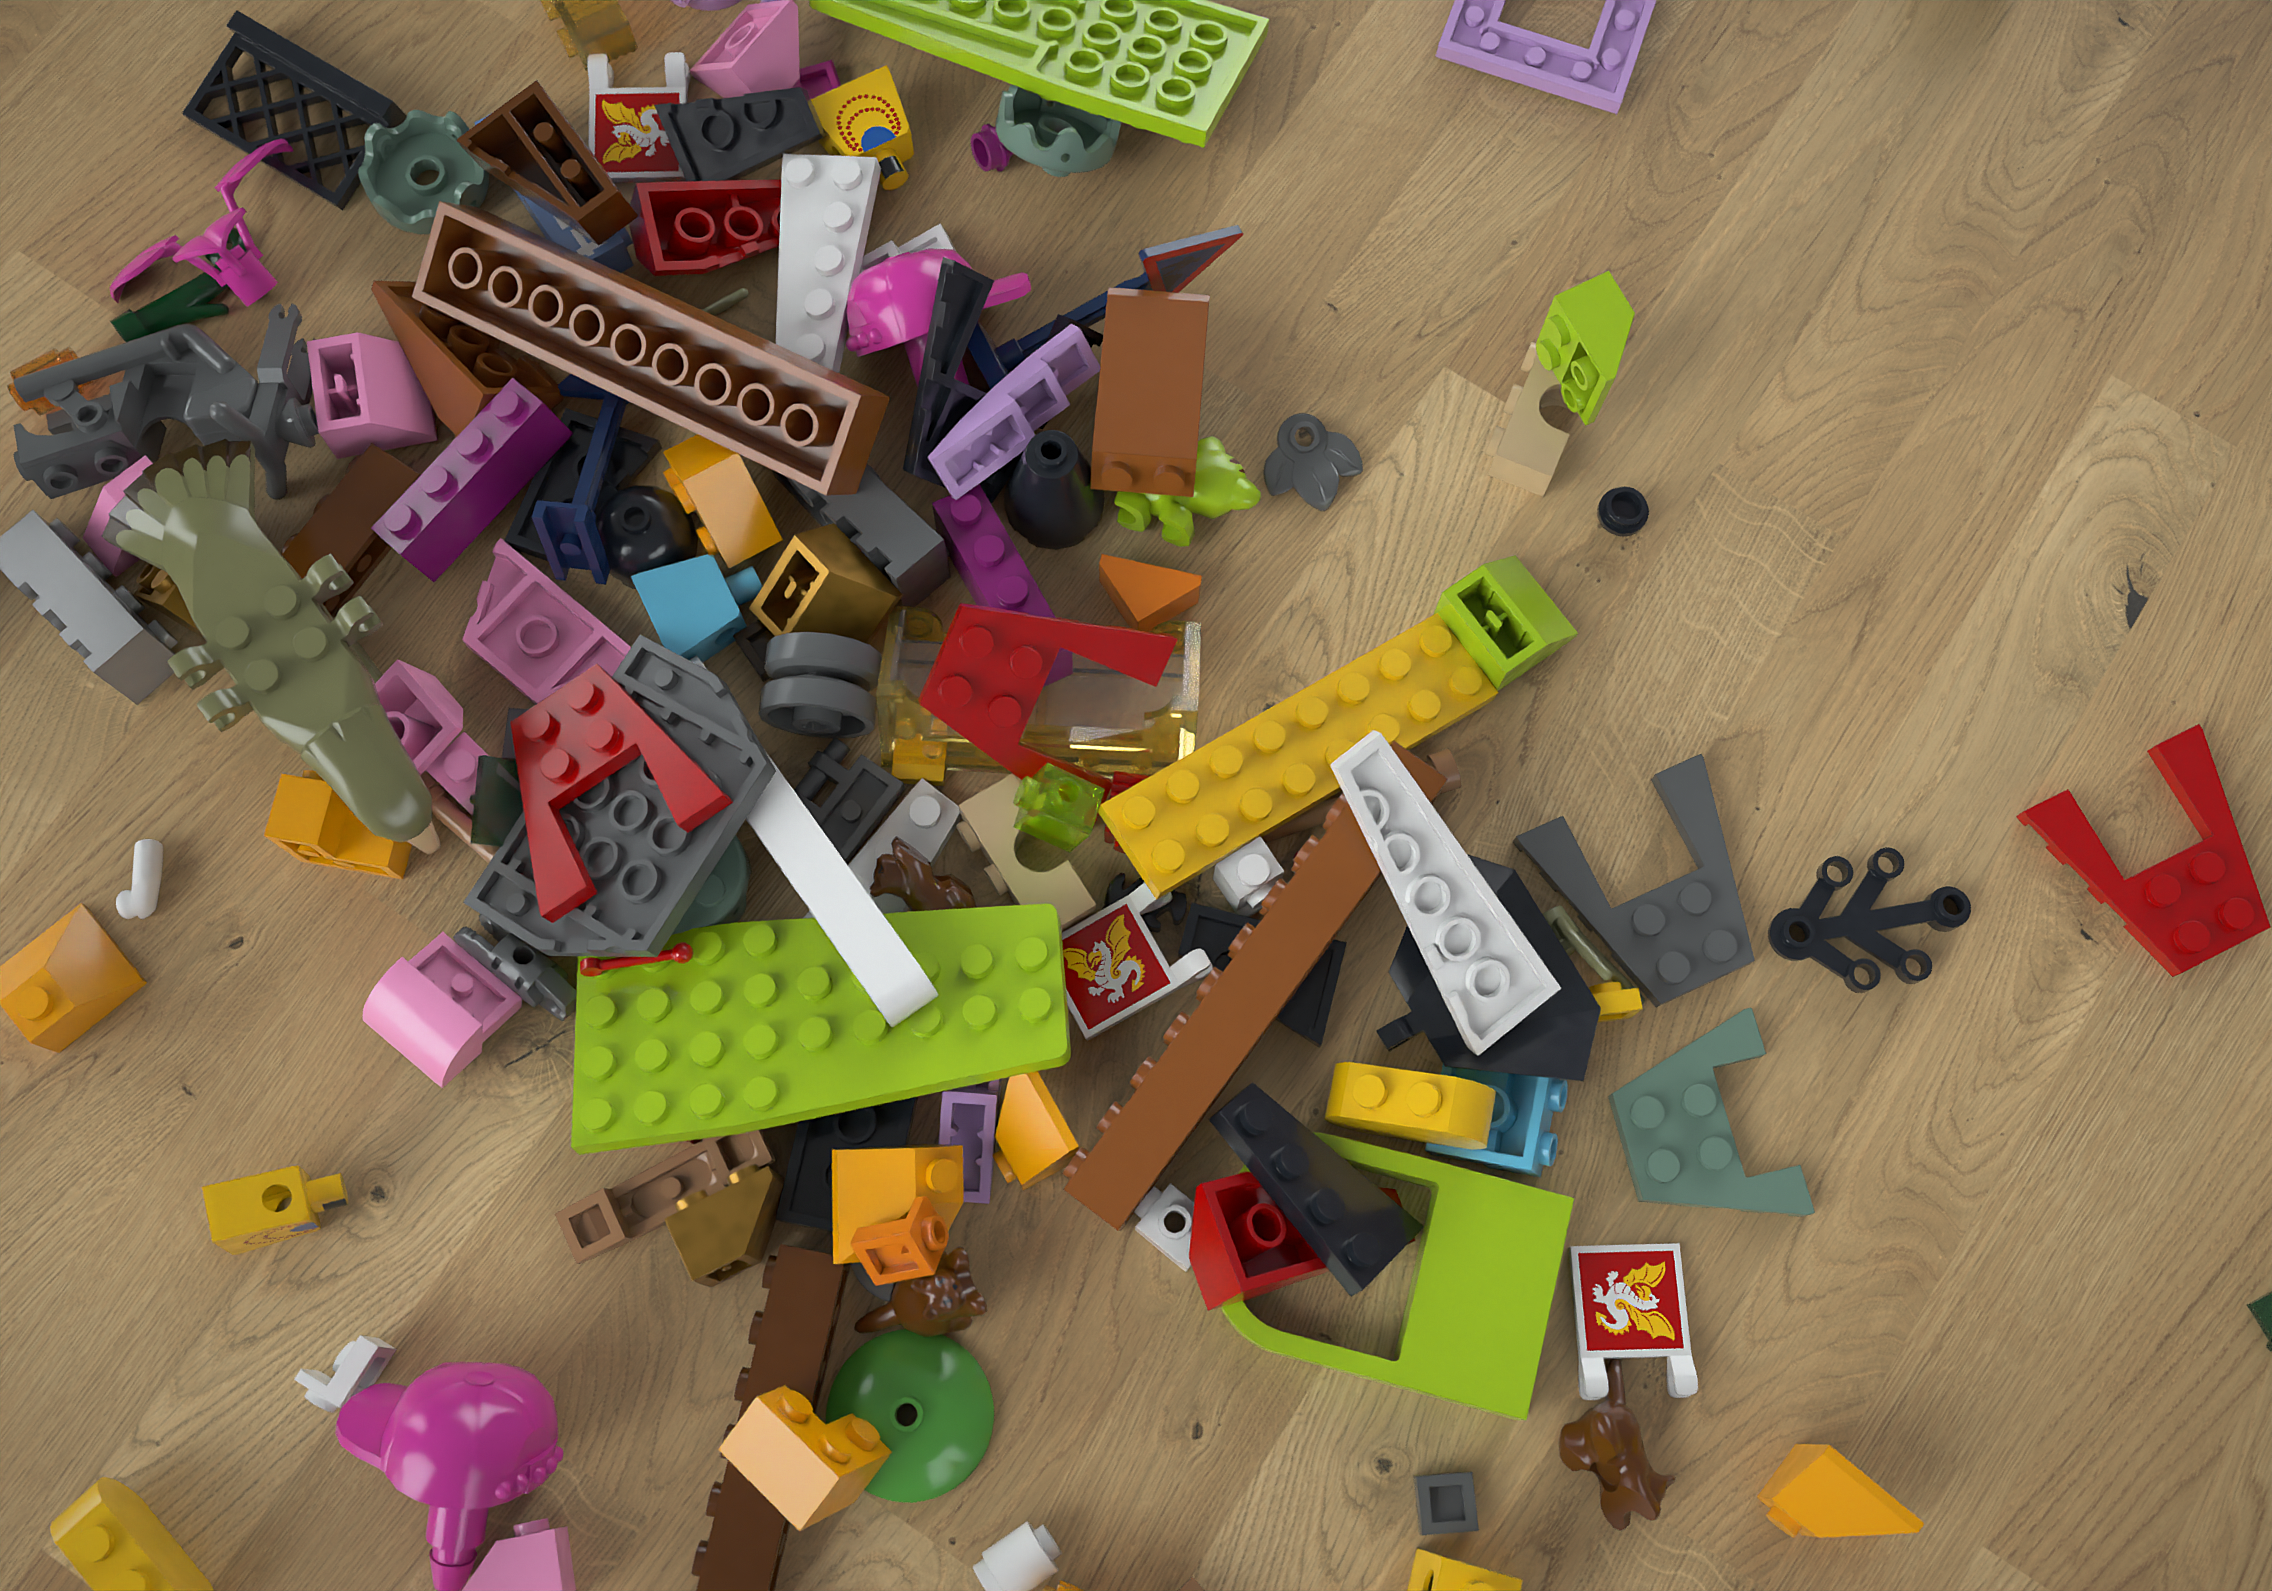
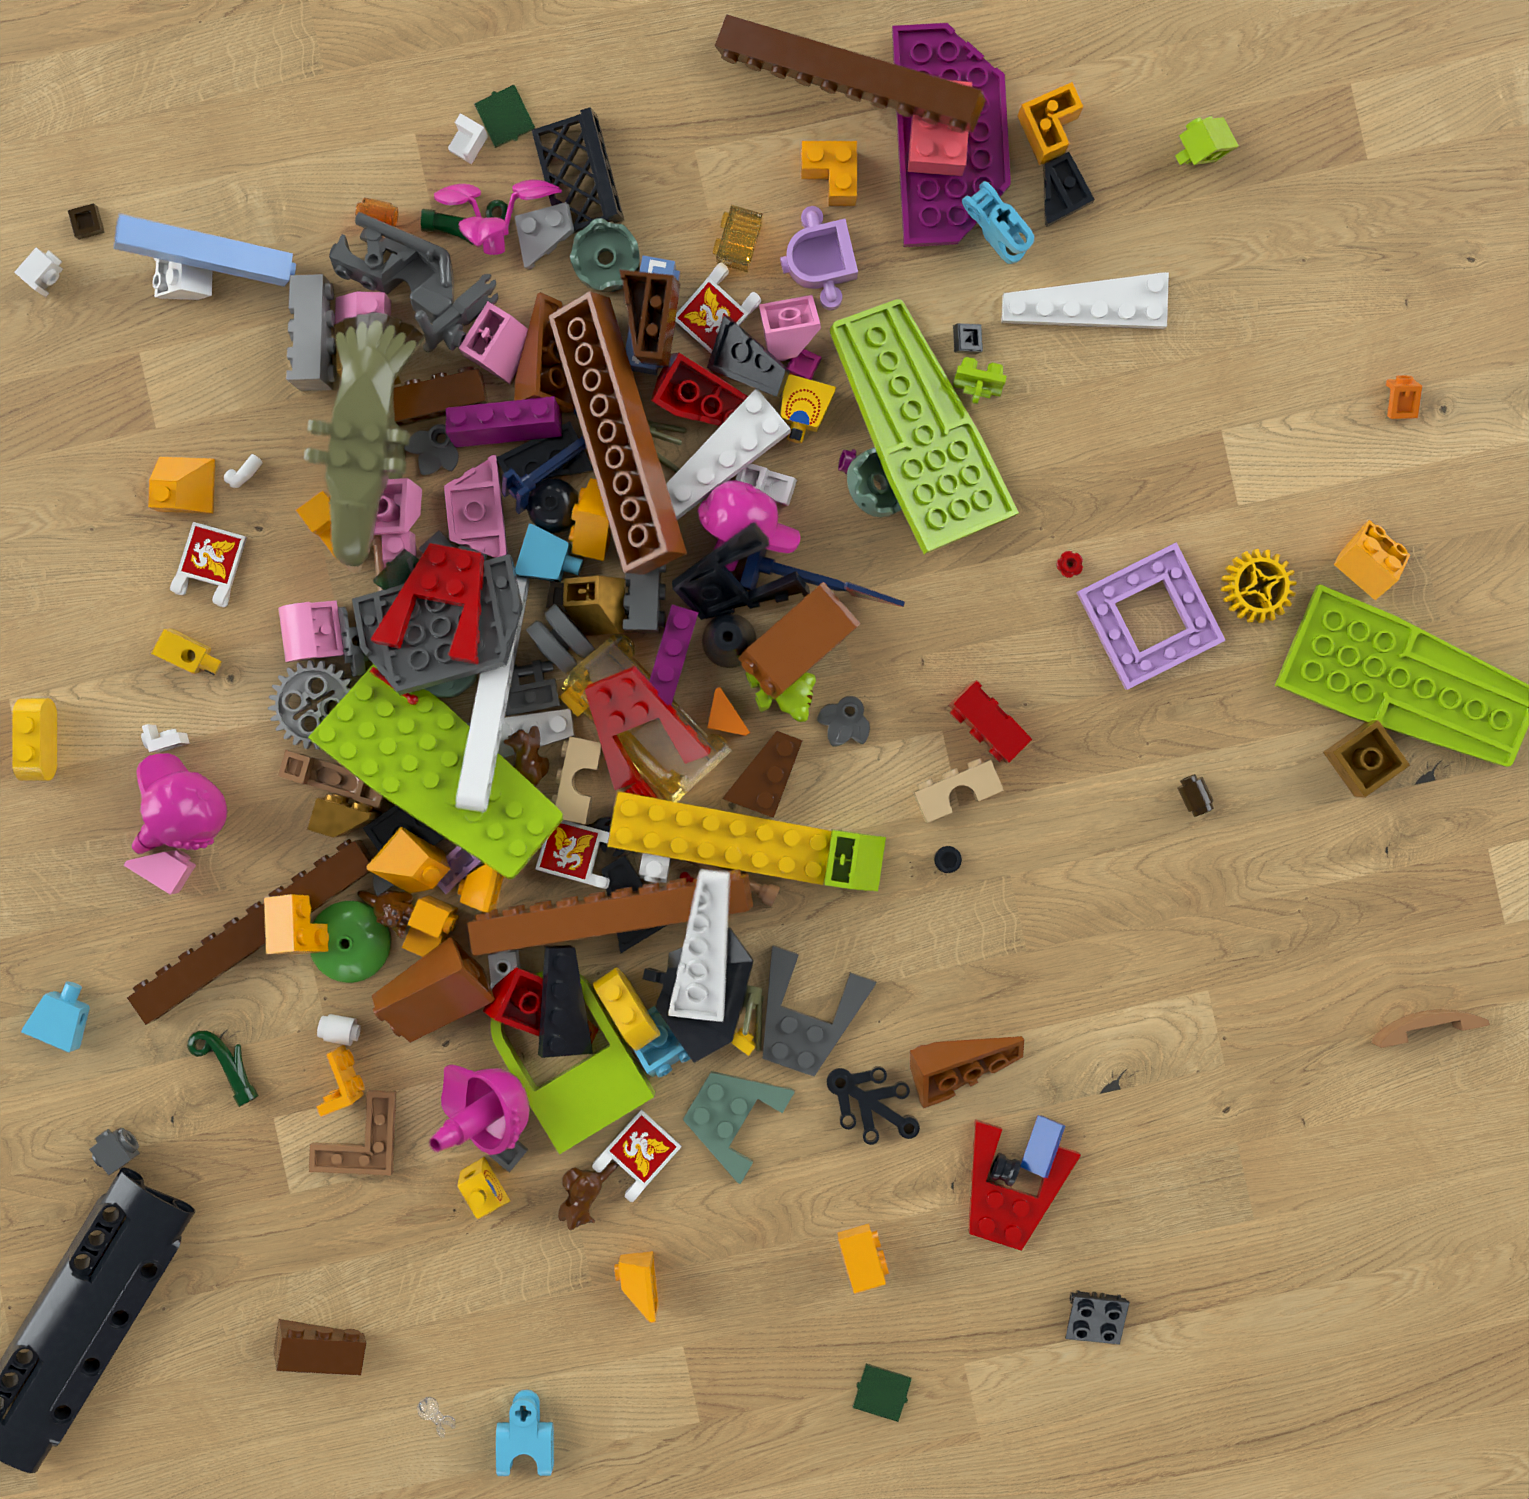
camera: 45 degrees right, 15 degrees up
orange bracket [850,1196,949,1286] -> none
lavender slope [928,324,1100,500] -> none
clear neon green brick [1013,762,1105,852] -> none
lime slope [1536,271,1635,426] -> none
none -> flag [170,522,247,607]
none -> light grey gear [268,660,353,749]
none -> dark orange slope [371,936,495,1043]
none -> light orange brick [402,895,459,957]
none -> dark grey plate [404,424,459,475]
none -> dark pink piece [429,1065,530,1155]
none -> white panel [448,113,488,164]
none -> clear green piece [474,84,536,148]
none -> light grey wing [515,202,574,270]
none -> reddish brown wedge [722,731,803,818]
none -> light orange brick [837,1223,889,1294]
none -> dark orange wedge [910,1036,1025,1108]
none -> red wedge [948,680,1032,763]
none -> black wheel [990,1153,1021,1187]
none -> tile [1020,1115,1065,1178]
none -> red plate [1056,551,1083,578]
none -> dark brown brick [1177,774,1214,817]

